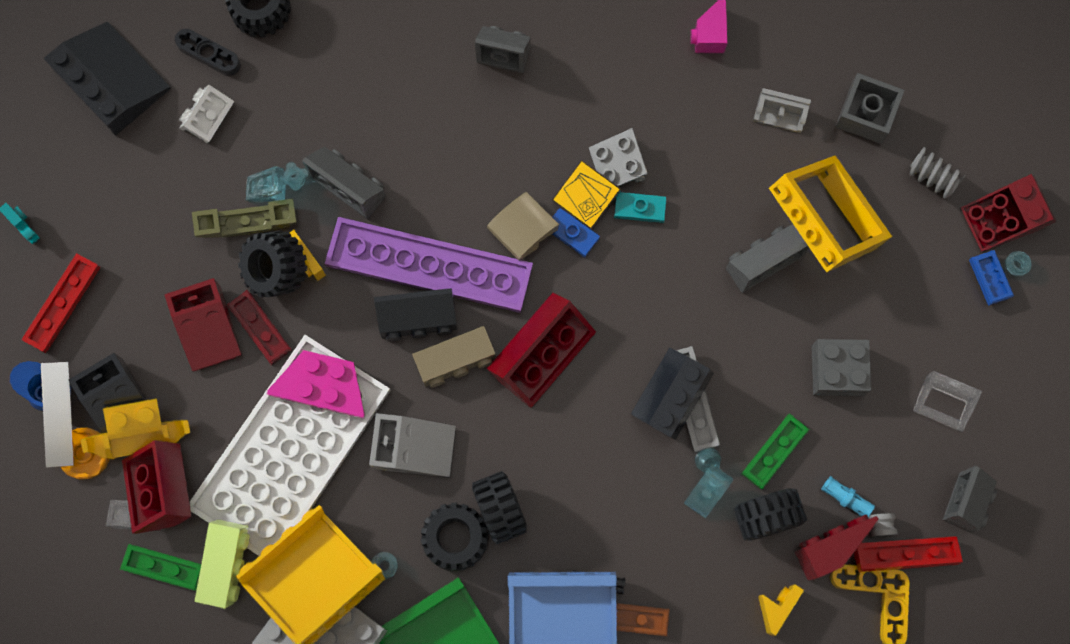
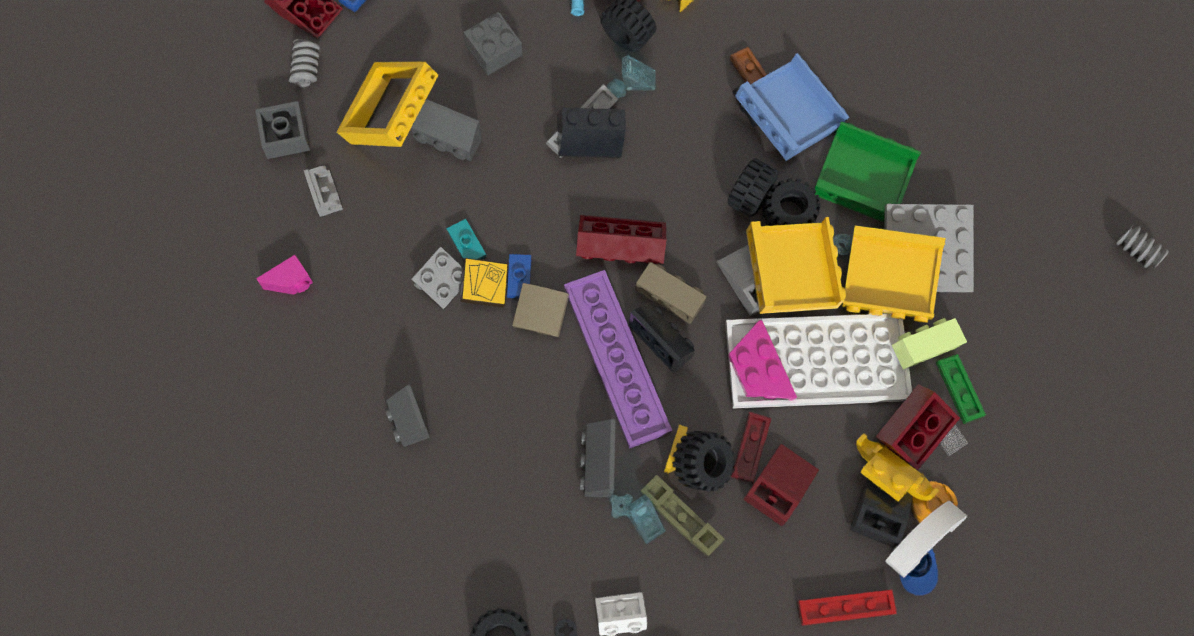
camera: 130 degrees left, 5 degrees down
green tile [741,413,810,490] -> none
none -> yellow panel [746,217,846,314]

